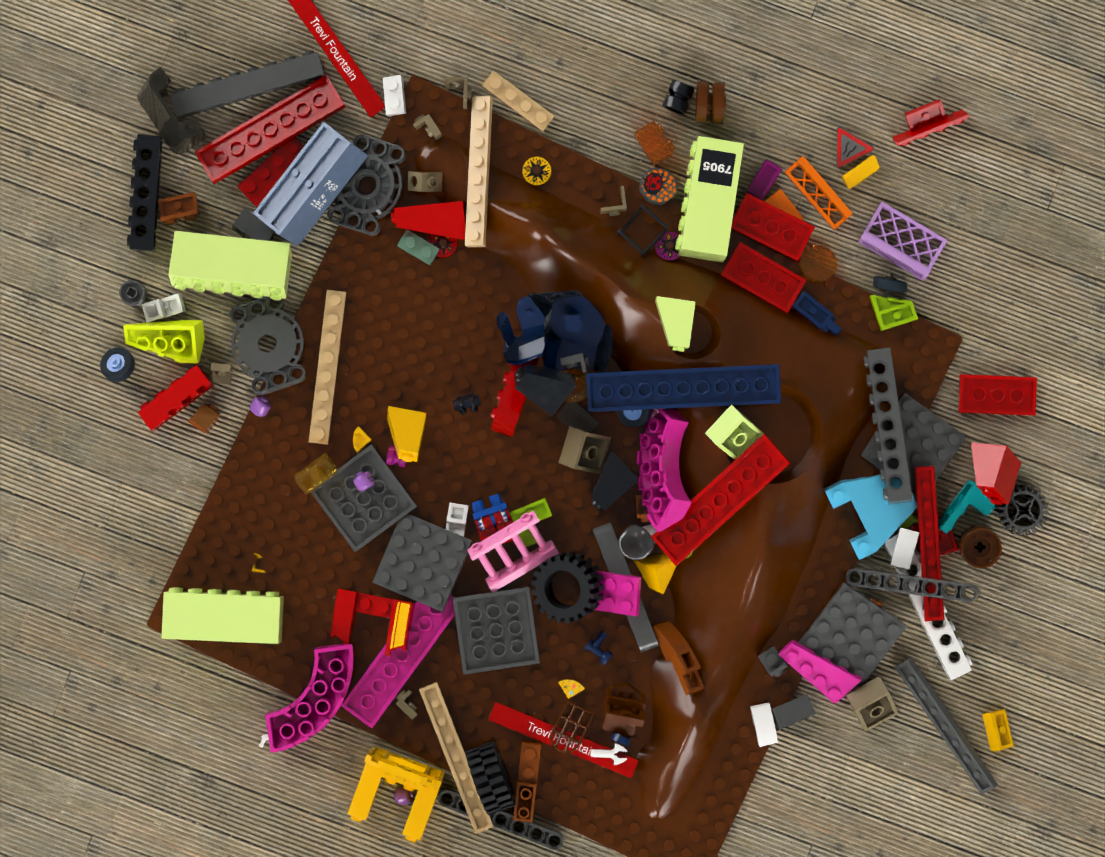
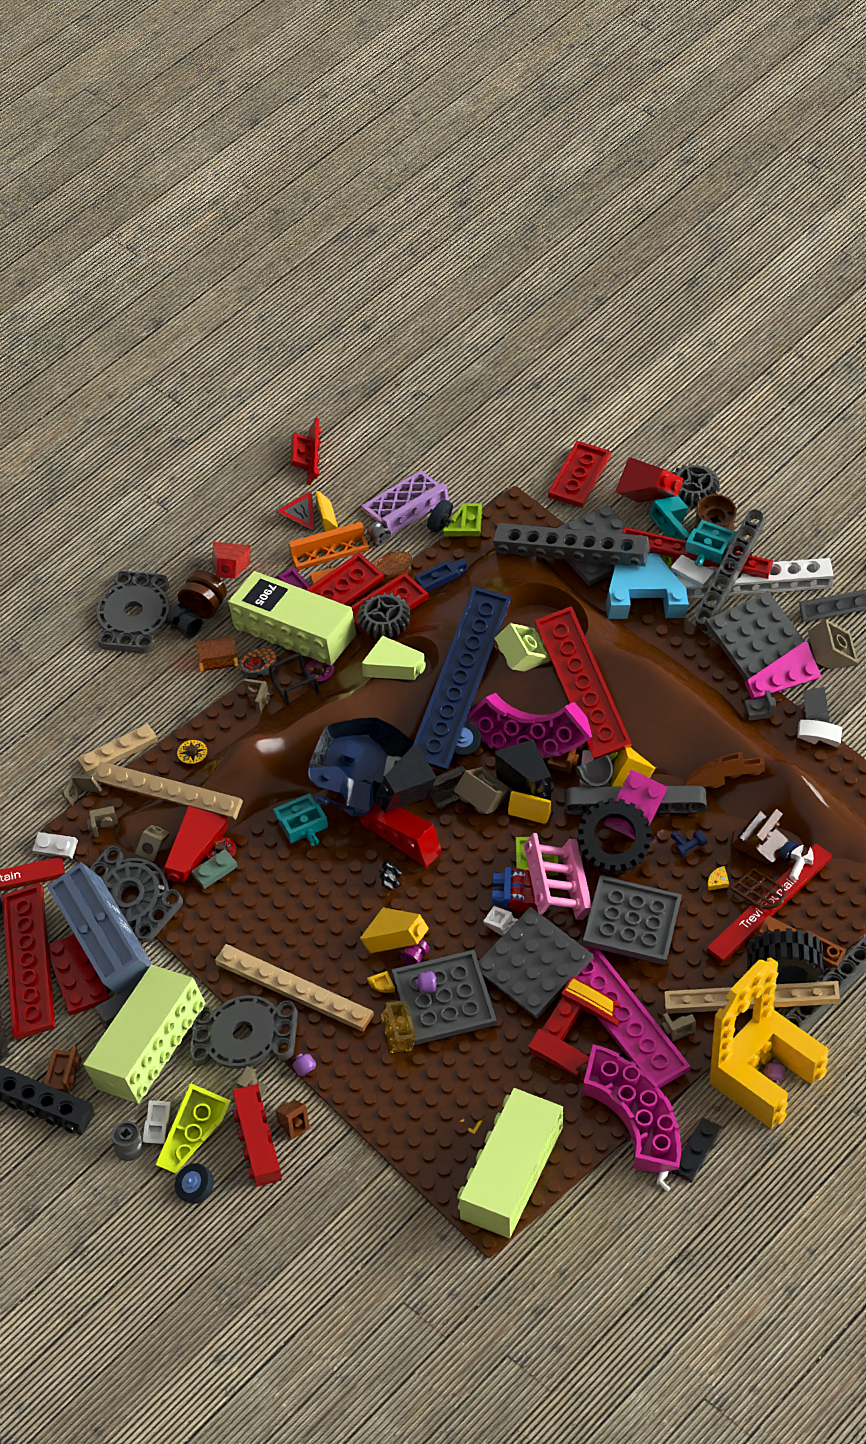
camera: 60 degrees left, 35 degrees down
none -> dark grey piece [96,571,170,653]
none -> red slope [212,541,251,579]
none -> teal plate [273,793,328,846]
none -> dark grey gear [357,592,411,639]
none -> flat silver wheel [367,521,391,545]
none -> yellow slope [508,791,551,824]
none -> black plate [672,1117,722,1183]
none -> teal plate [686,520,737,567]

